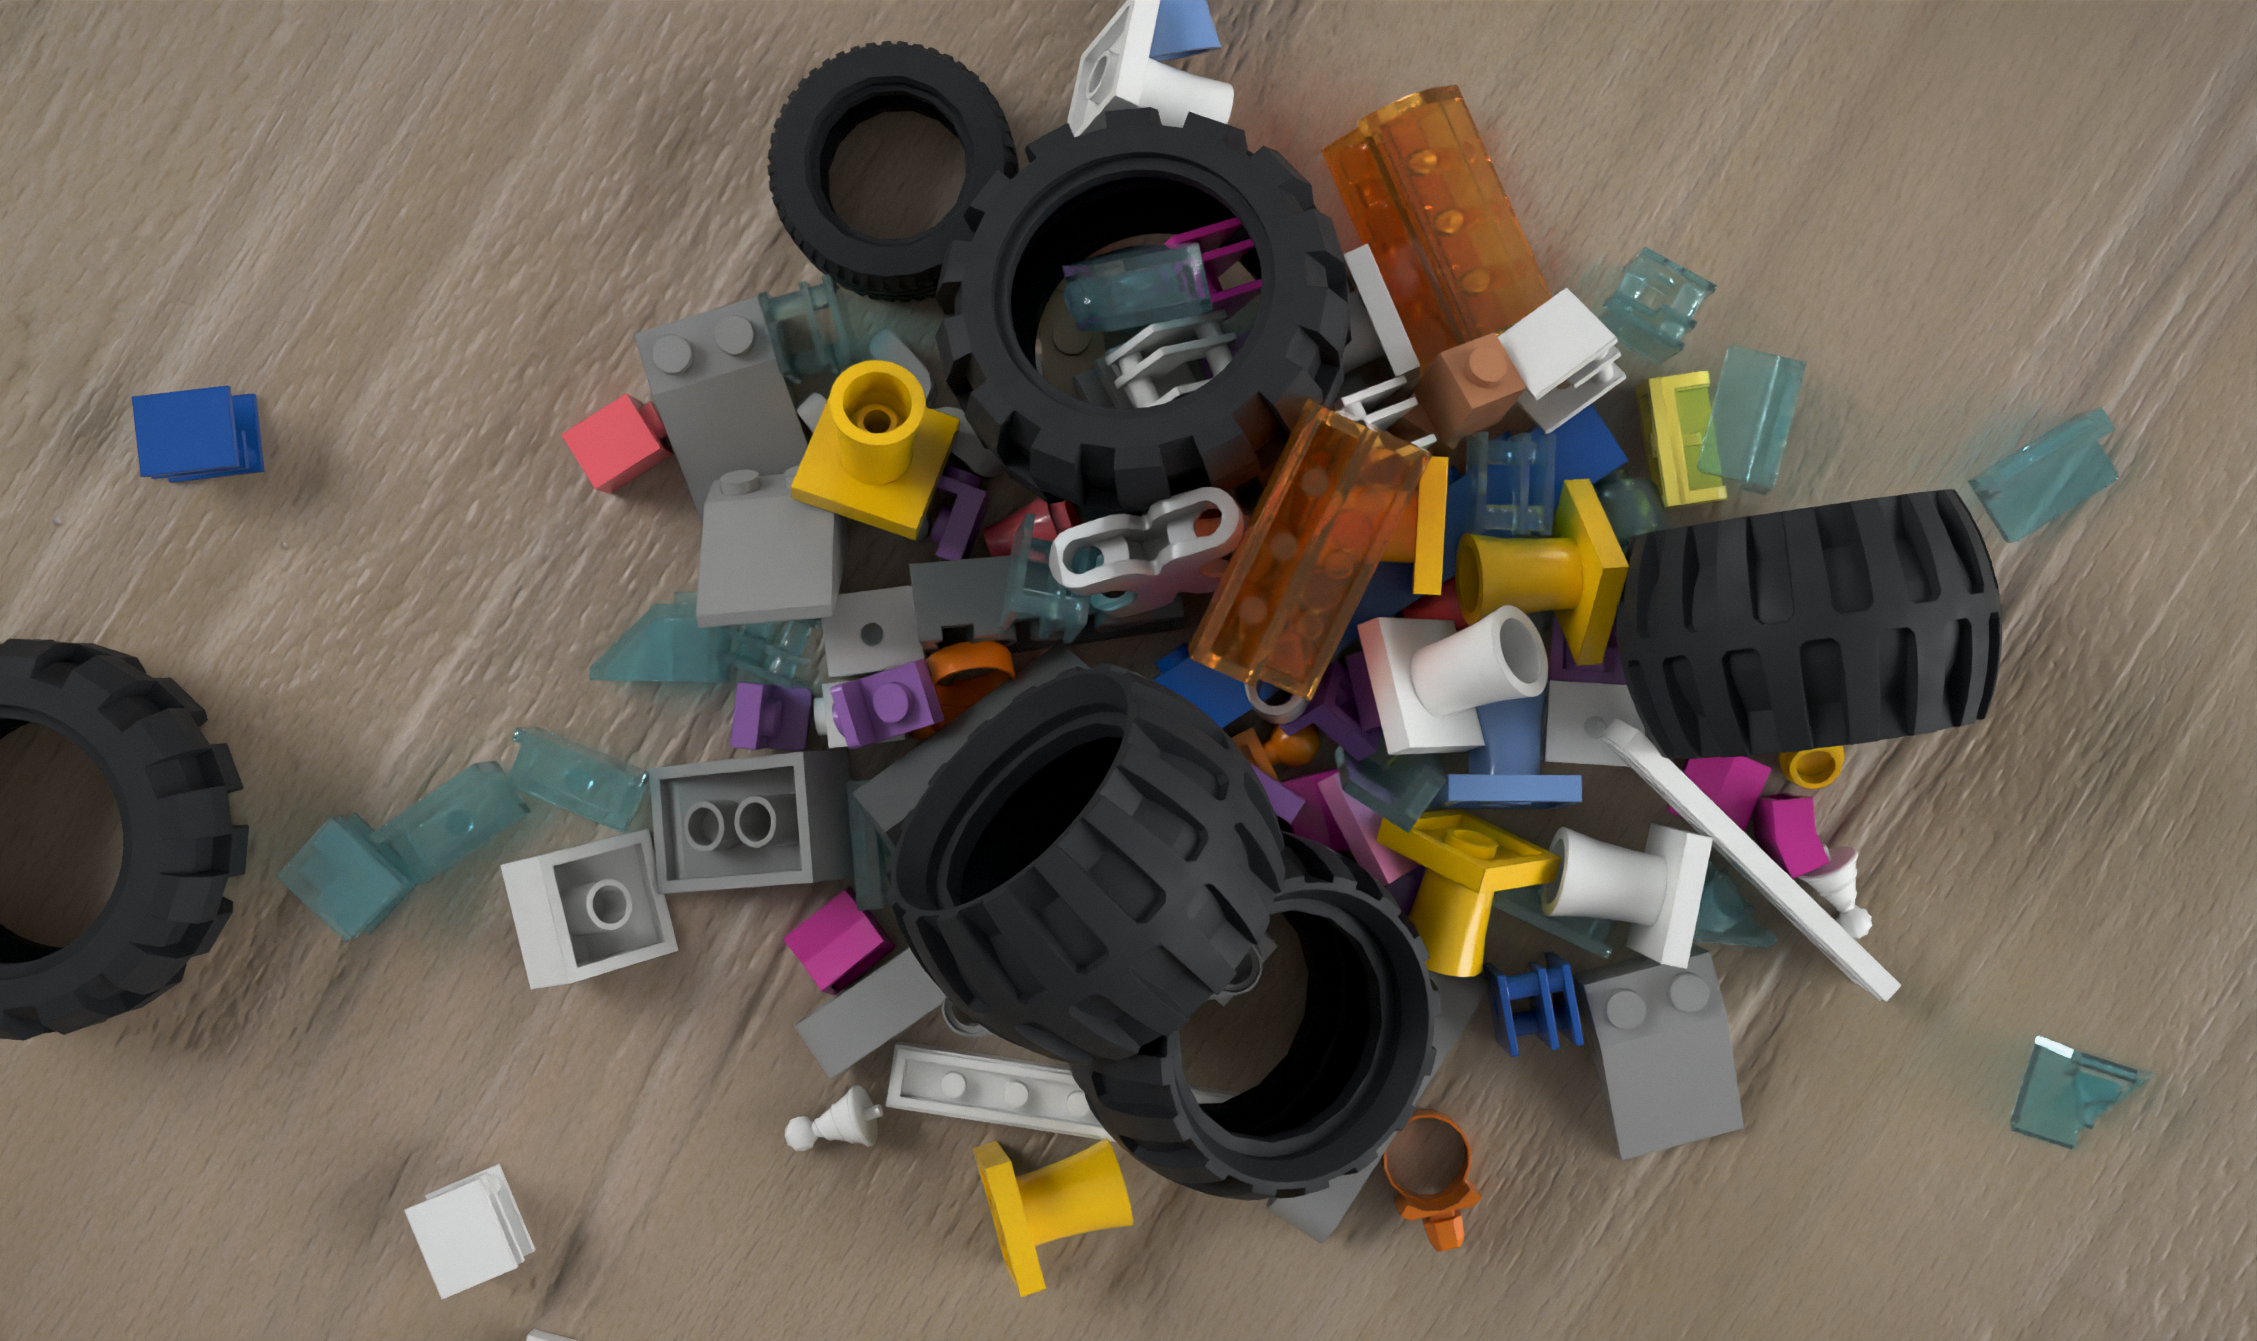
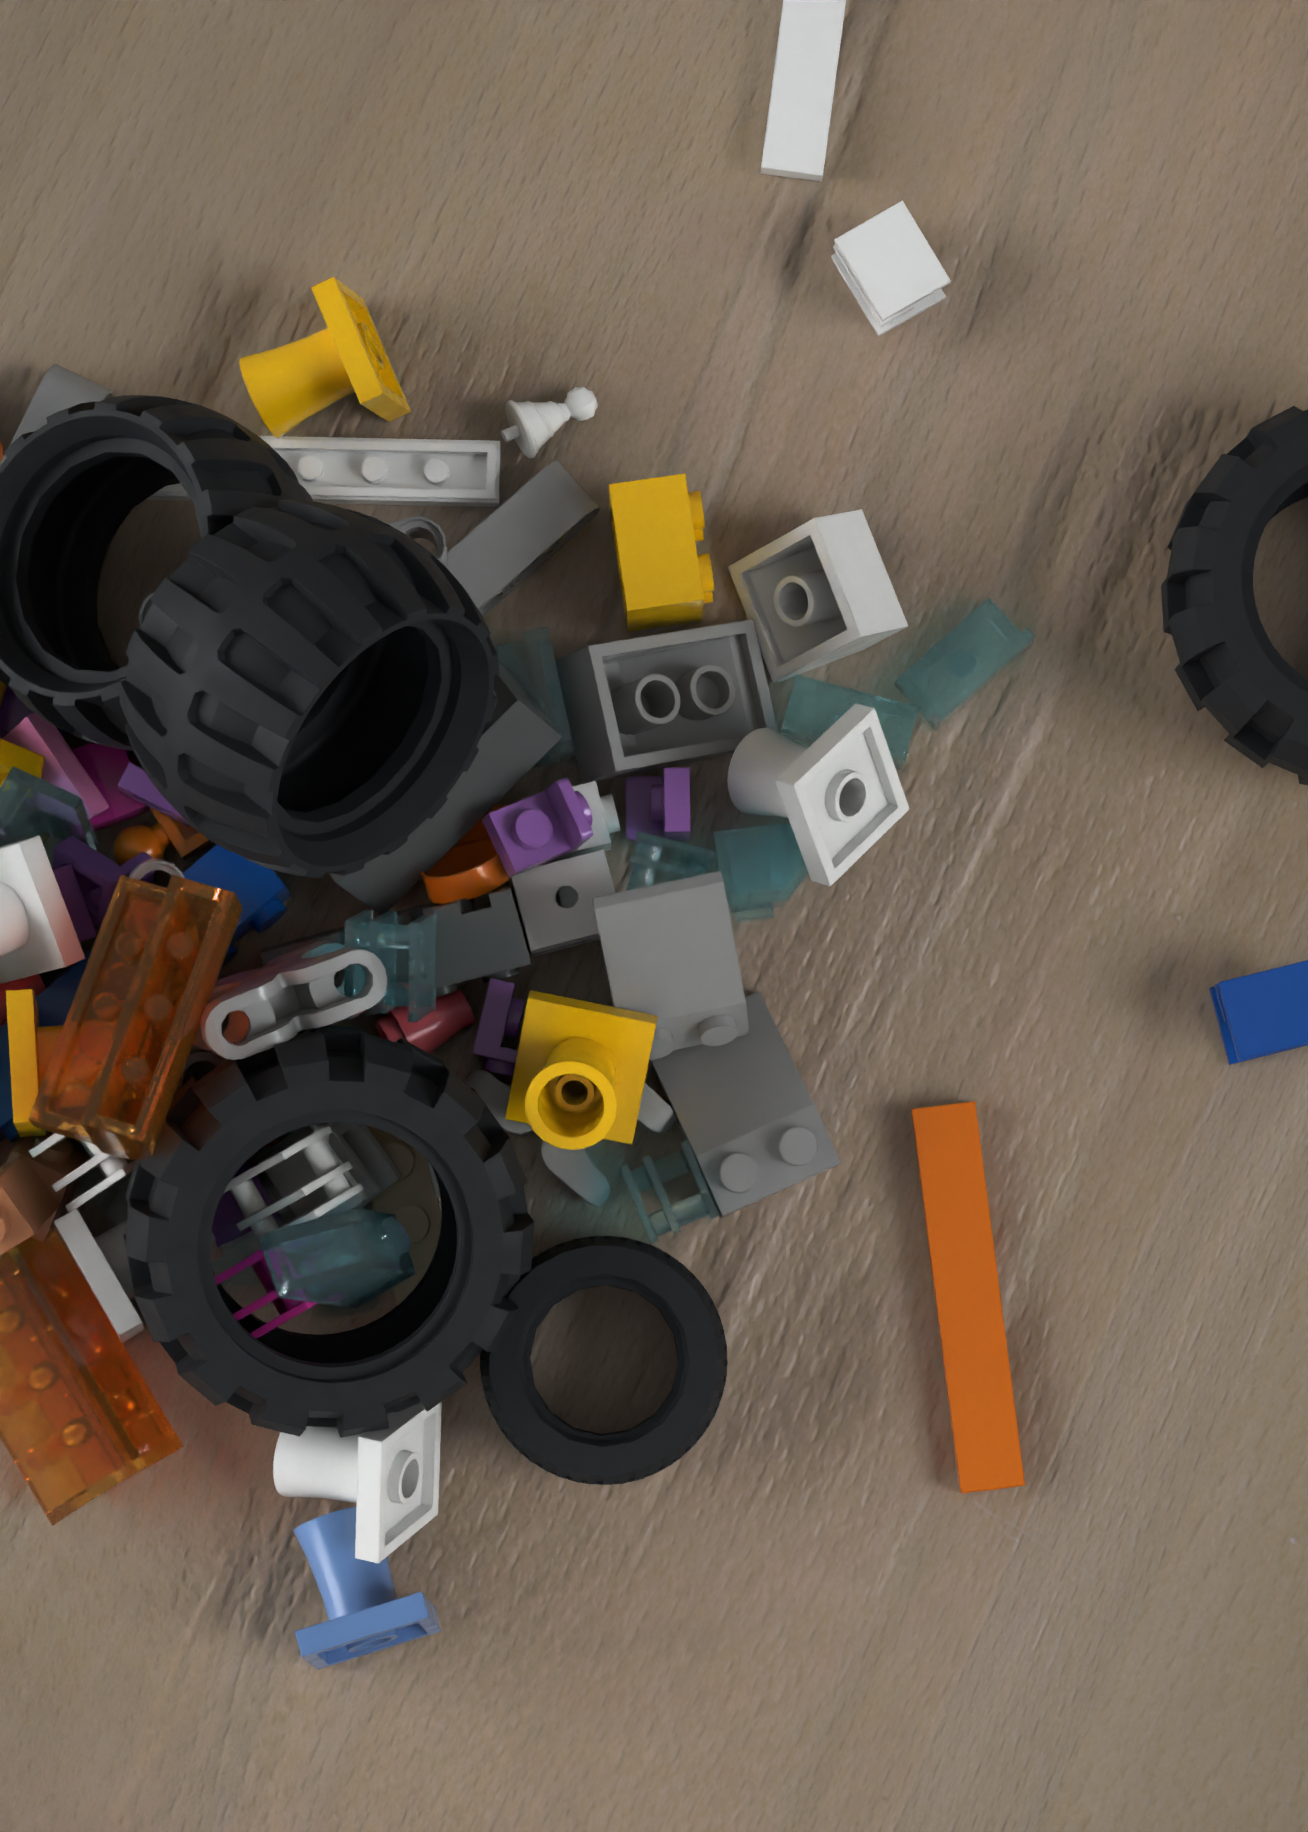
camera: 170 degrees right, 5 degrees down
clear light blue piece [276,813,424,942] -> none
coral brick [561,393,674,494] -> none
dark pink piece [783,886,896,996] -> none
none -> yellow brick [609,473,714,632]
none -> white plant [727,703,909,886]
none -> orange tile [910,1101,1025,1494]

